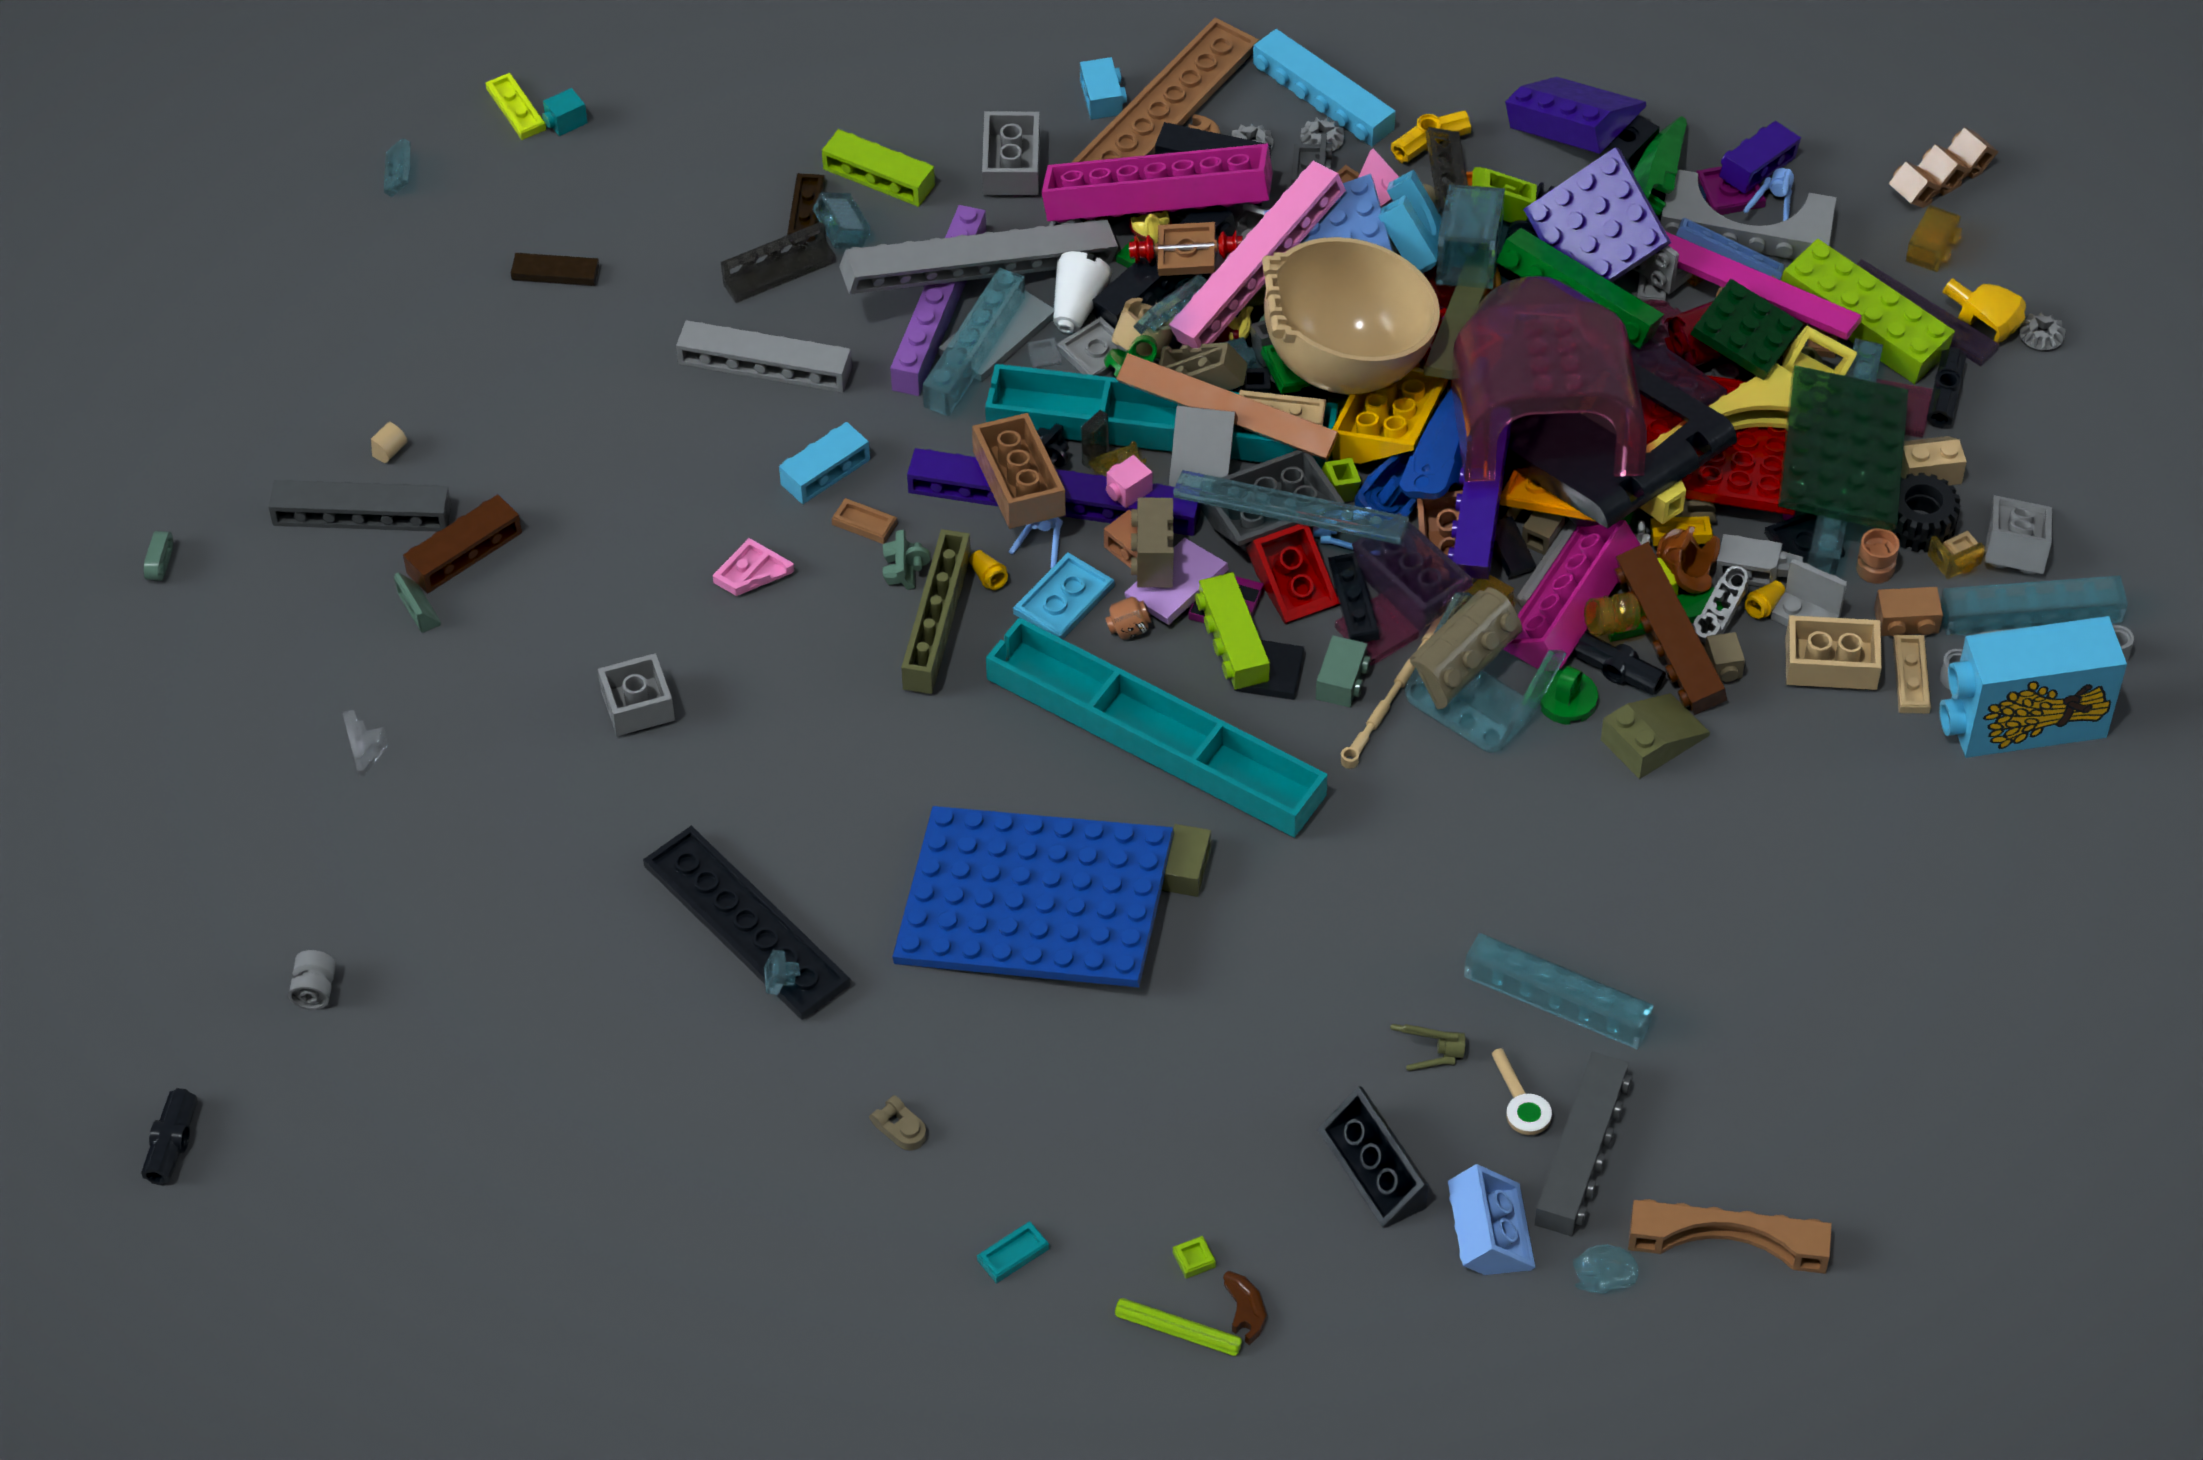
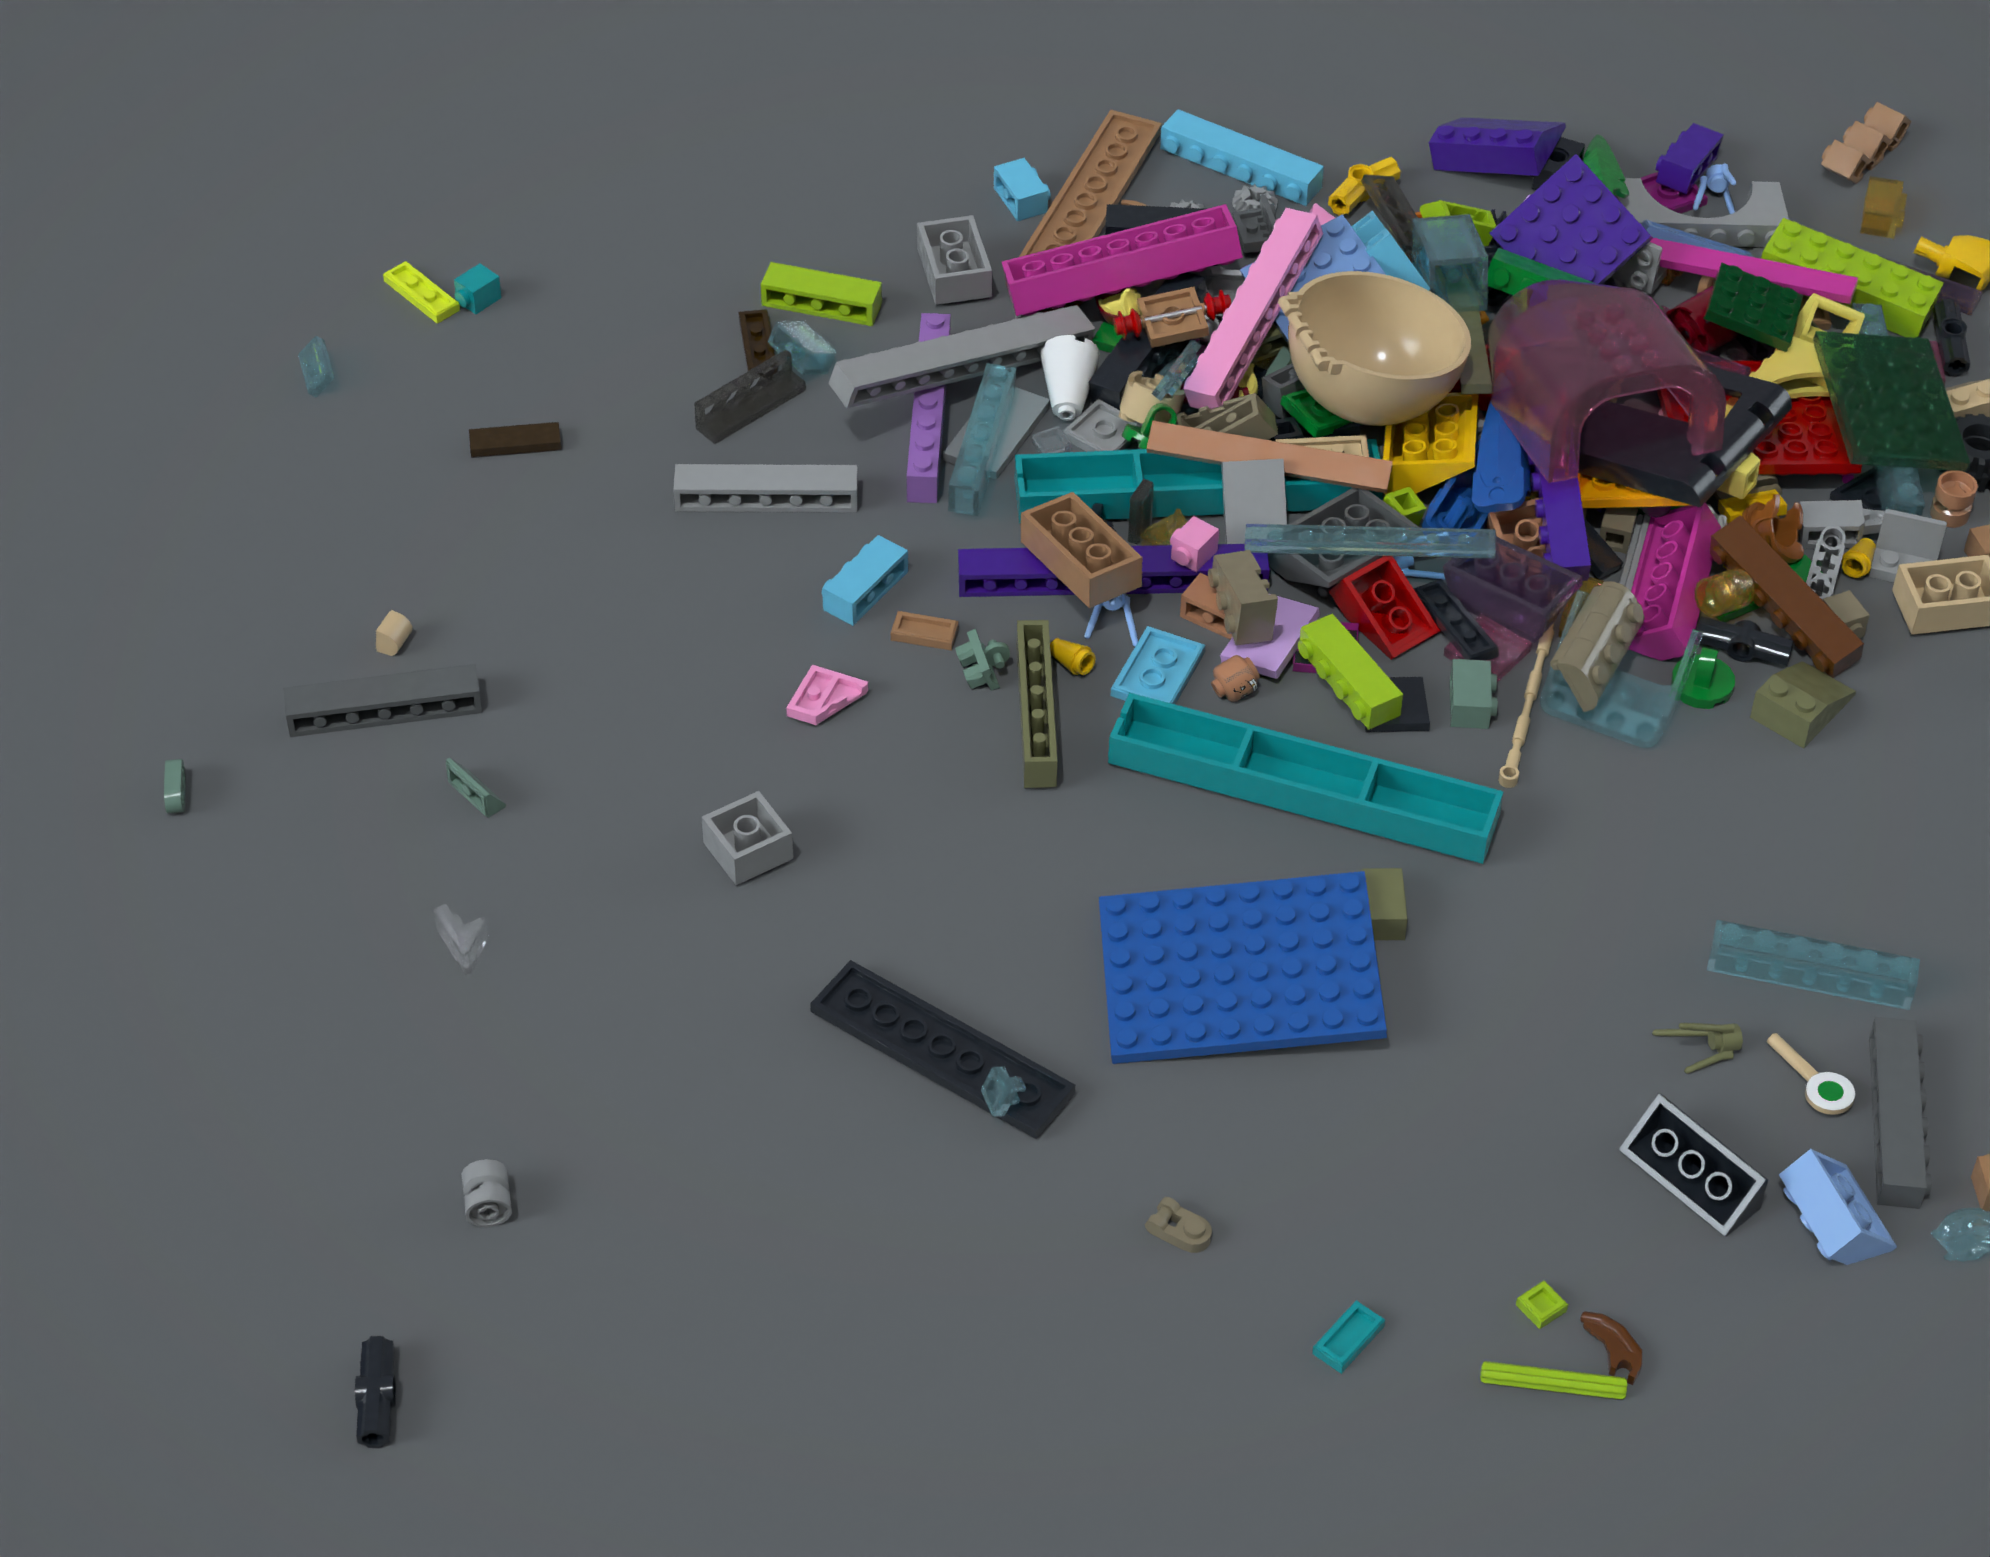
camera: 15 degrees left, 5 degrees down
reddish brown brick [403,494,522,594] -> none

